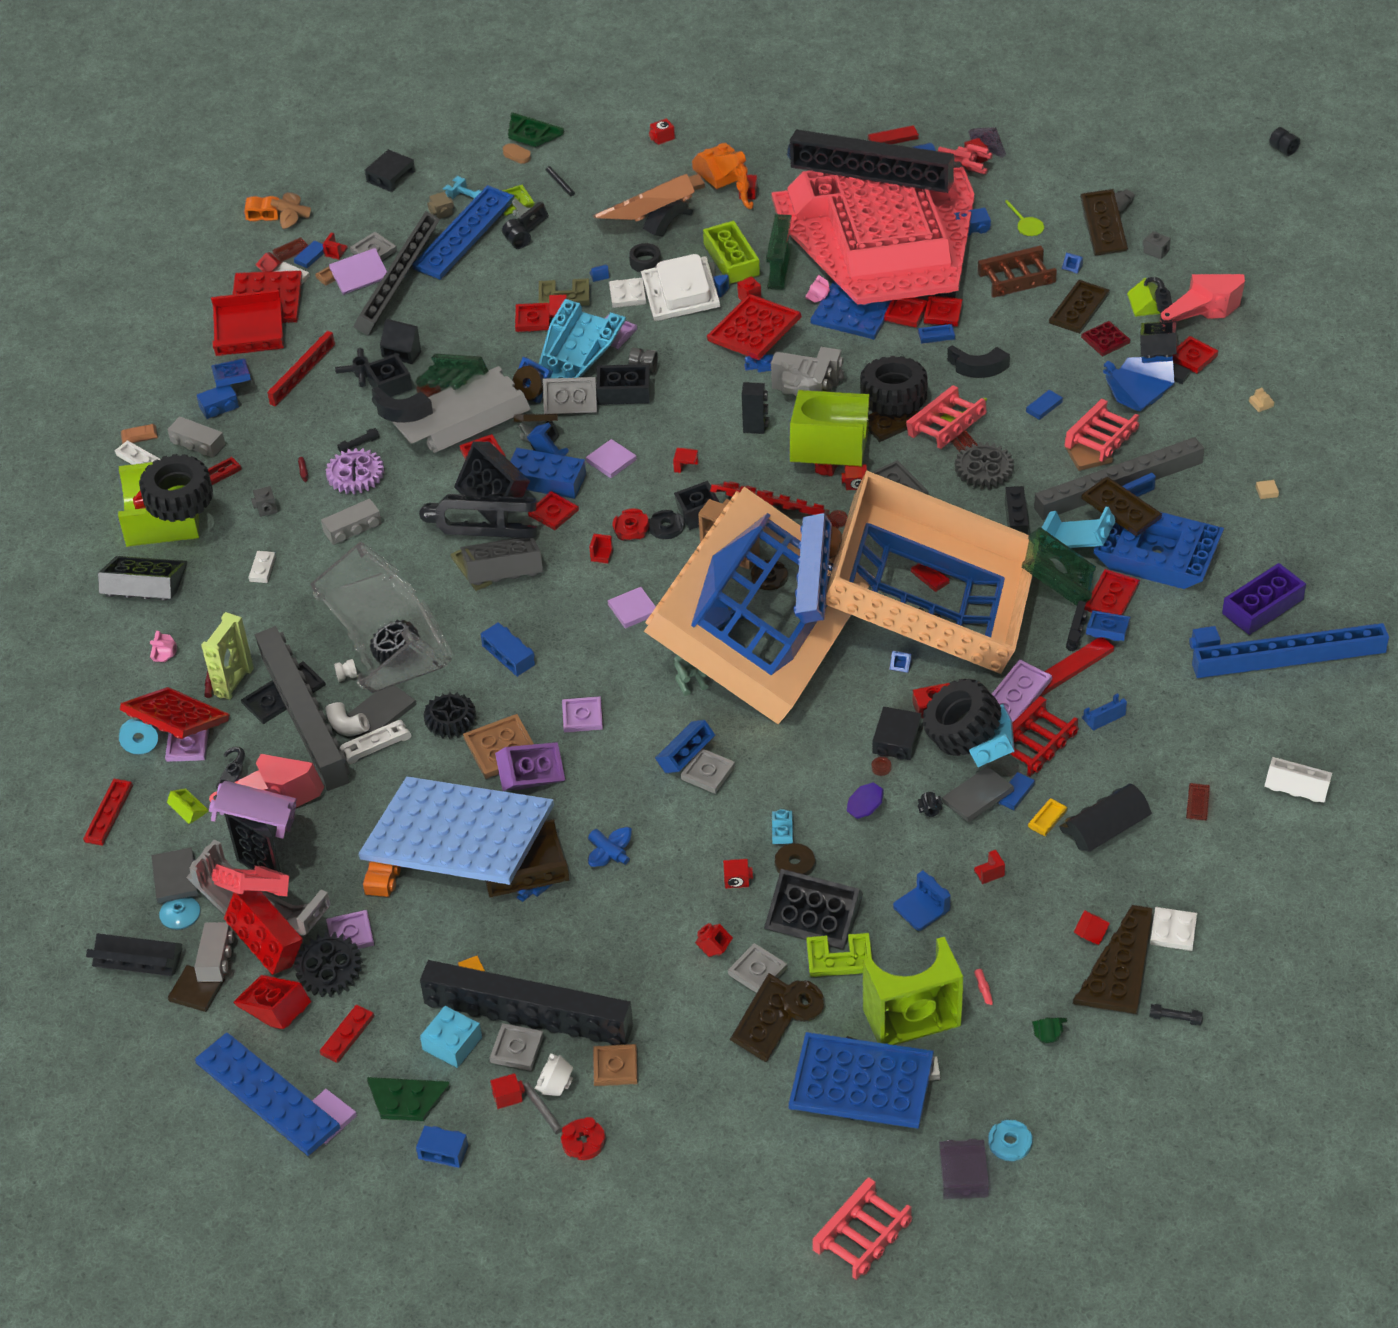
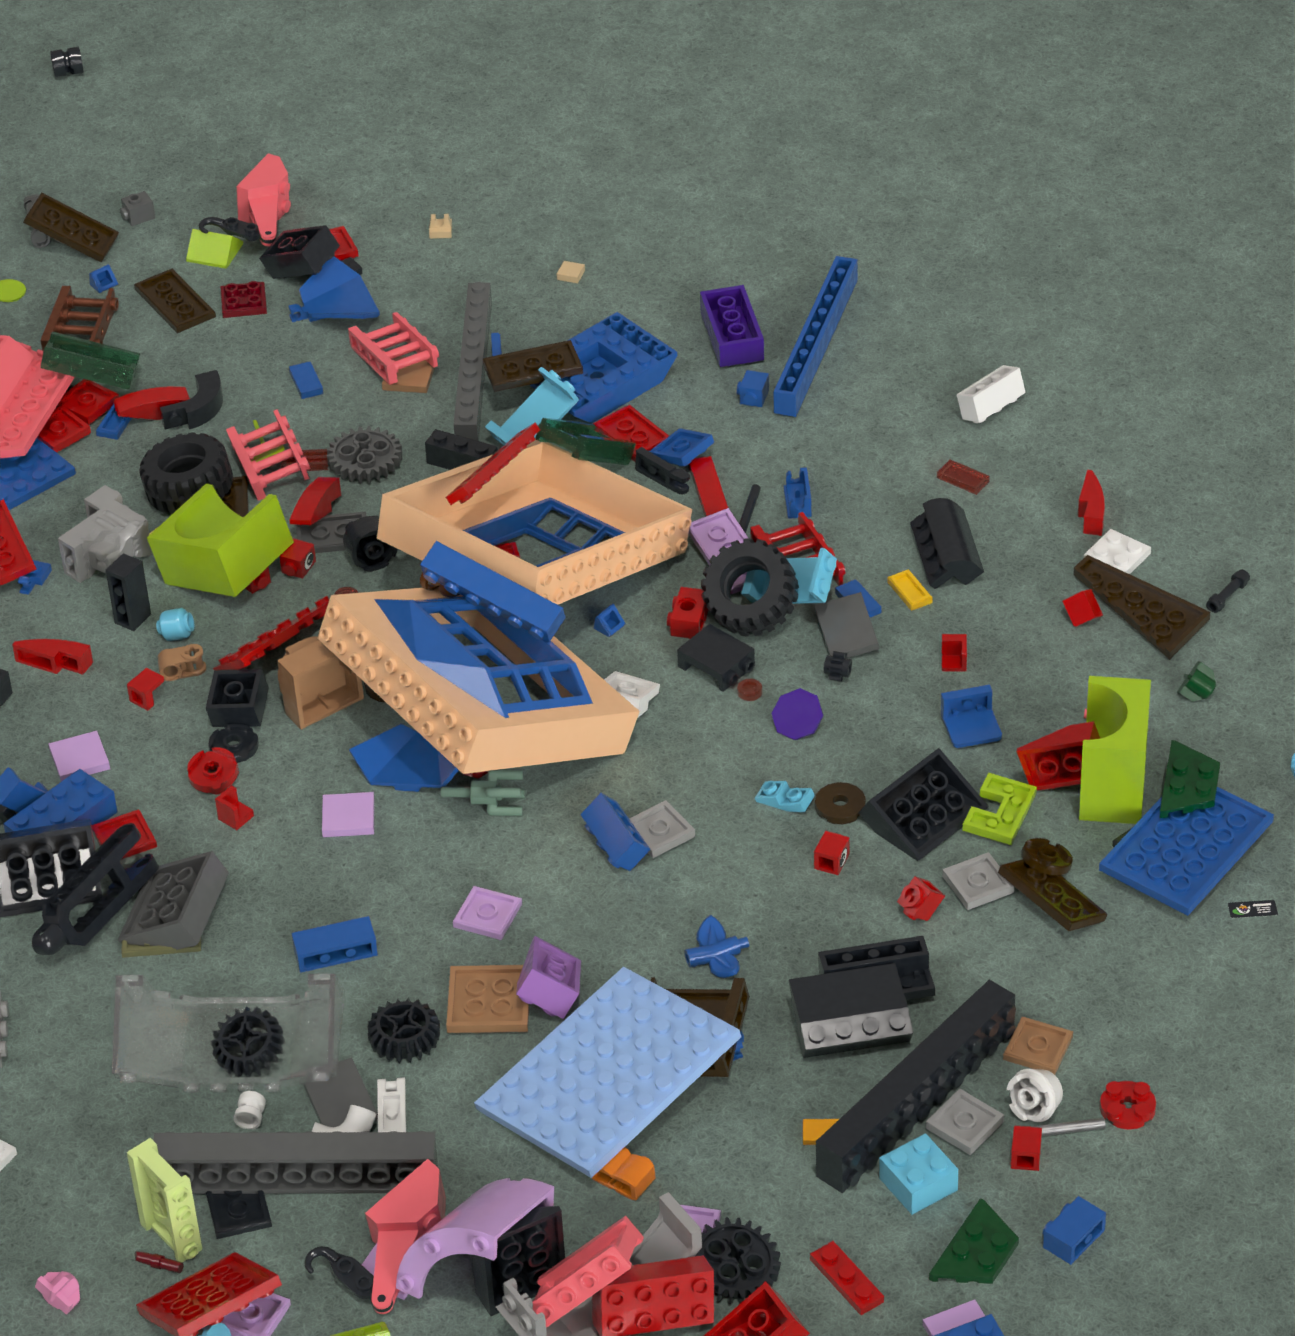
camera: 65 degrees left, 5 degrees down
none -> red slope [12,639,93,675]
none -> clear green fence [40,332,141,390]
none -> red slope [113,386,190,420]
none -> medium azure head [156,608,195,641]
none -> medium nougat piece [158,644,207,681]
none -> red slope [289,477,341,525]
none -> red plate [445,423,540,505]
none -> white plate [604,671,660,717]
none -> black bar [739,484,761,534]
none -> black slope [789,963,913,1058]
none -> black brick [818,936,935,1000]
none -> red slope [1016,721,1100,791]
none -> red slope [1078,469,1105,536]
none -> dark green wing [1160,740,1220,818]
none -> black sticker [1228,900,1278,918]

